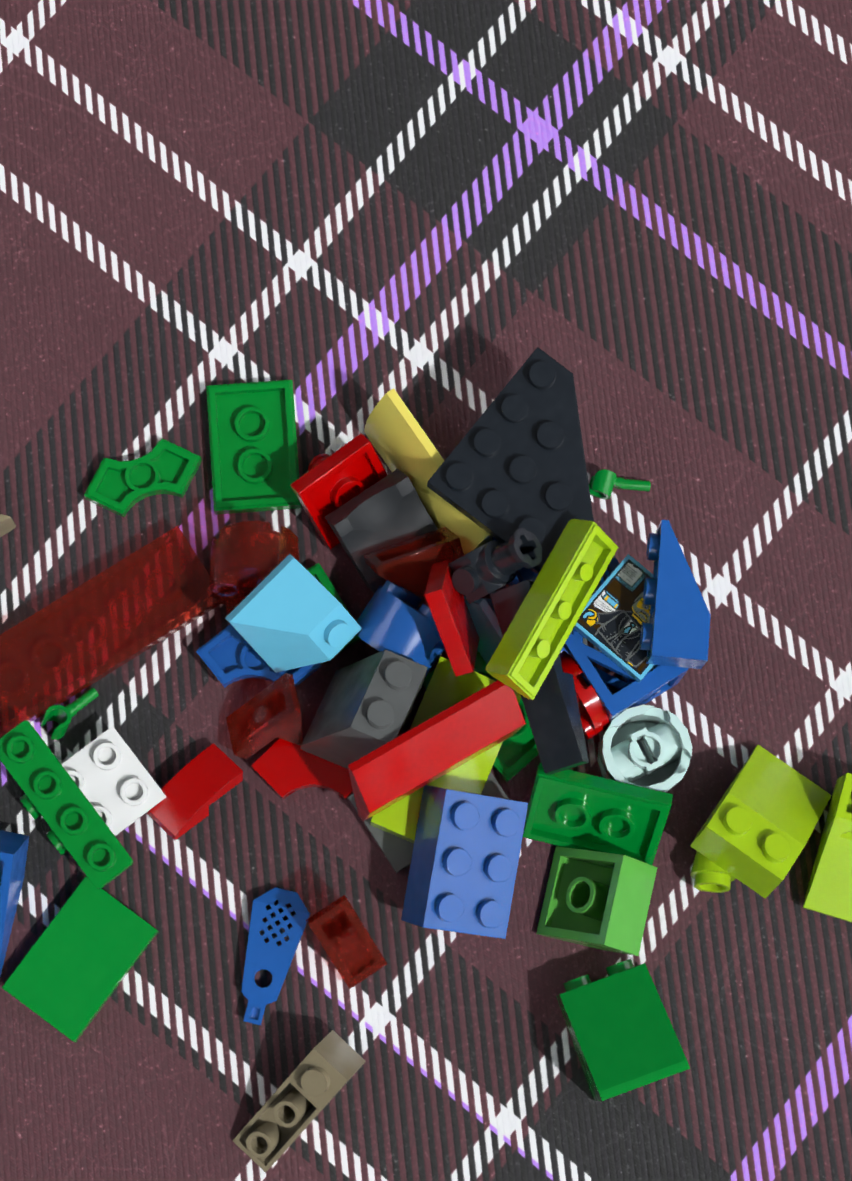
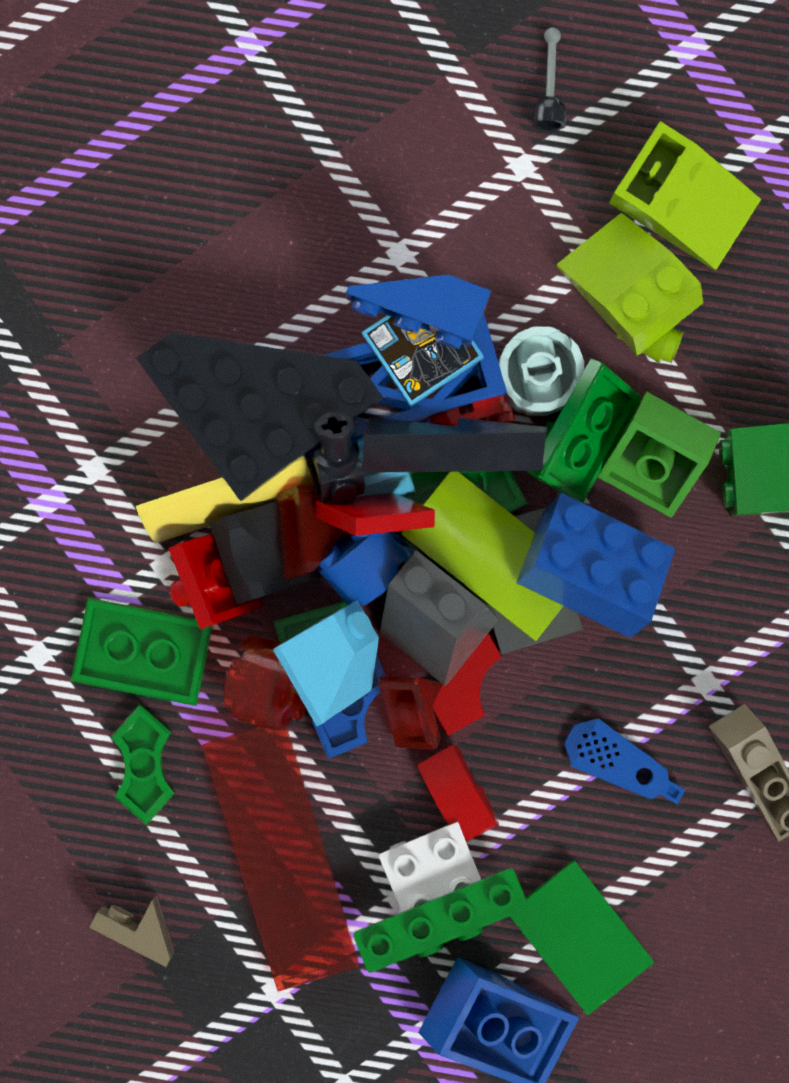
camera: 75 degrees left, 10 degrees up
green hand [40,687,99,740] -> none
clear red slope [306,895,387,989] -> none
red slope [347,680,526,822] -> none
lime slope [485,519,618,700] -> none
green hand [589,469,651,499] -> none

